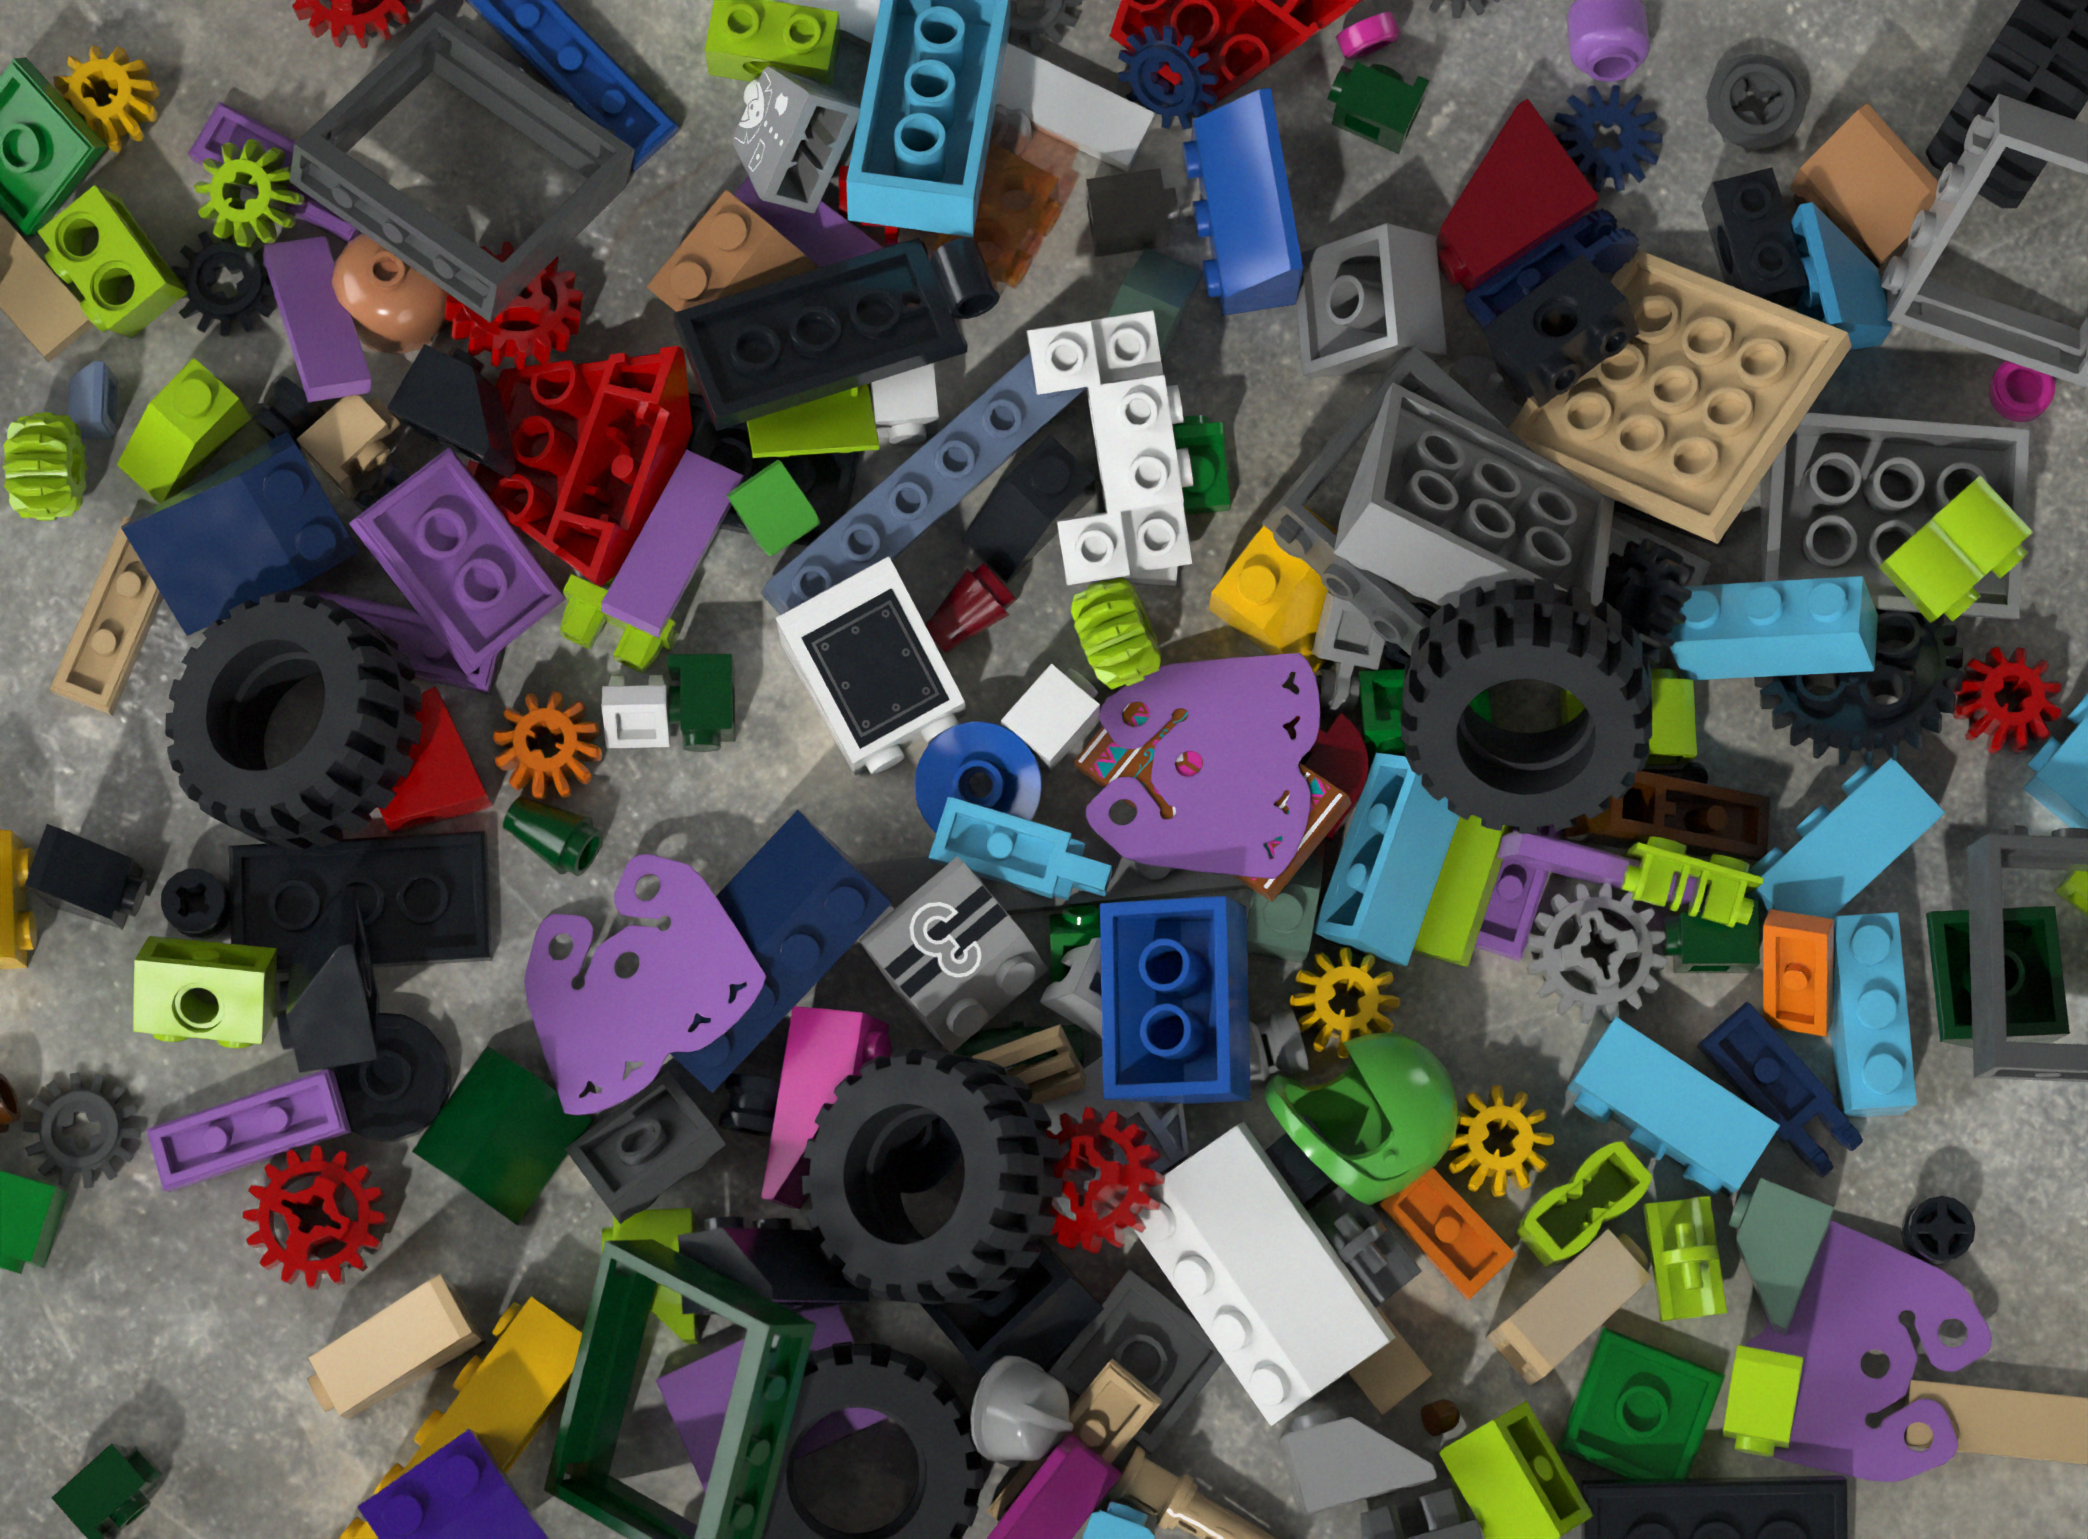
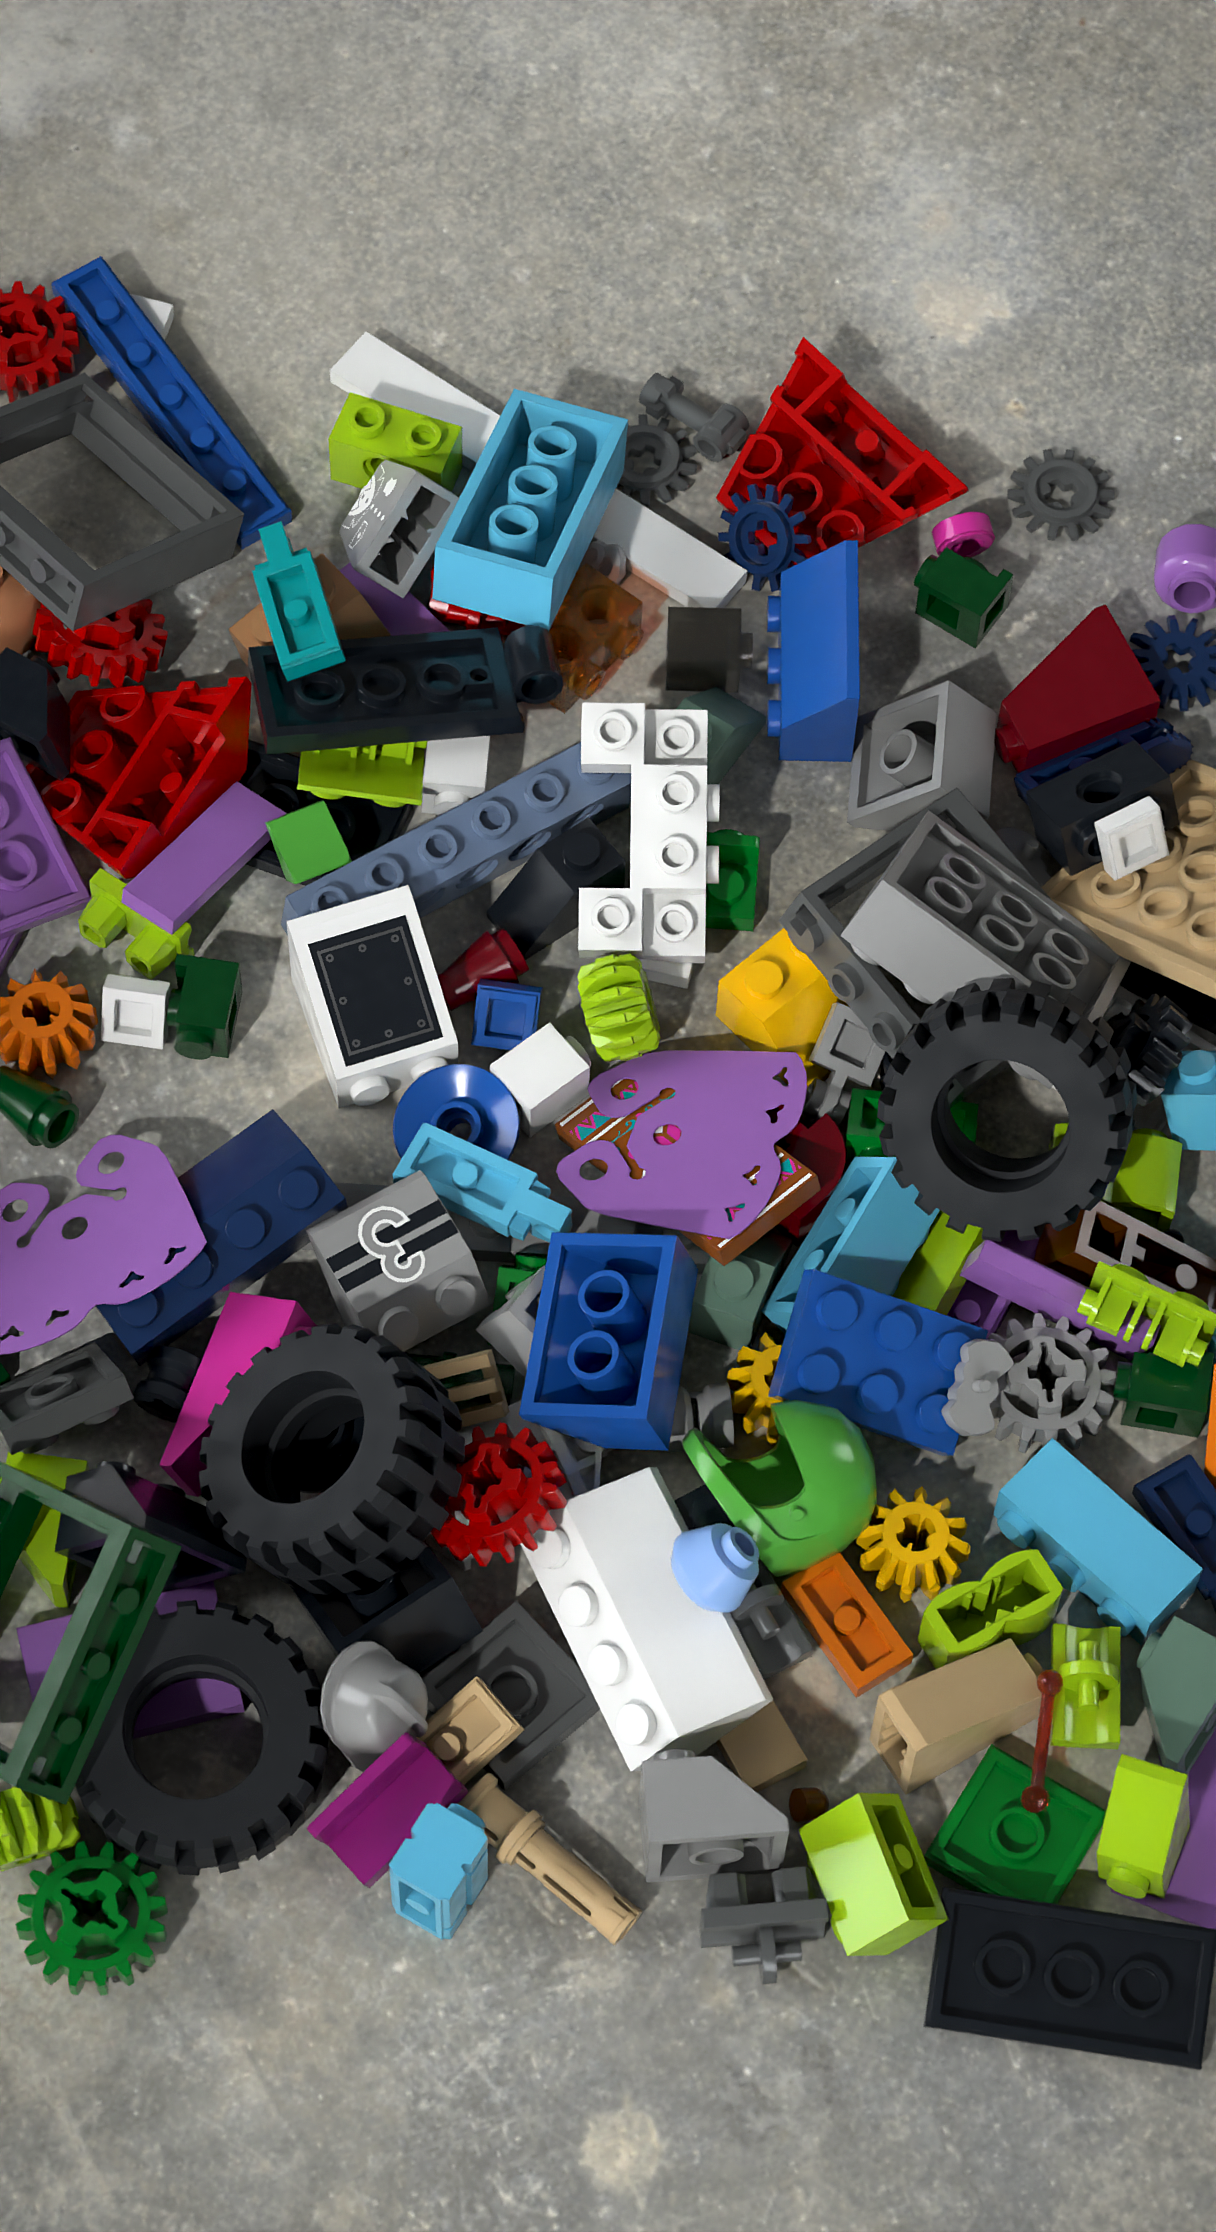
camera: 10 degrees right, 15 degrees down
none -> teal hinge [252,521,346,682]
none -> blue tile [471,979,543,1050]
none -> light blue cone [671,1523,759,1613]
none -> blue plate [768,1269,988,1456]
none -> light grey piece [941,1339,1014,1436]
none -> clear red hinge [1021,1669,1063,1813]
none -> white tile [1094,796,1169,881]

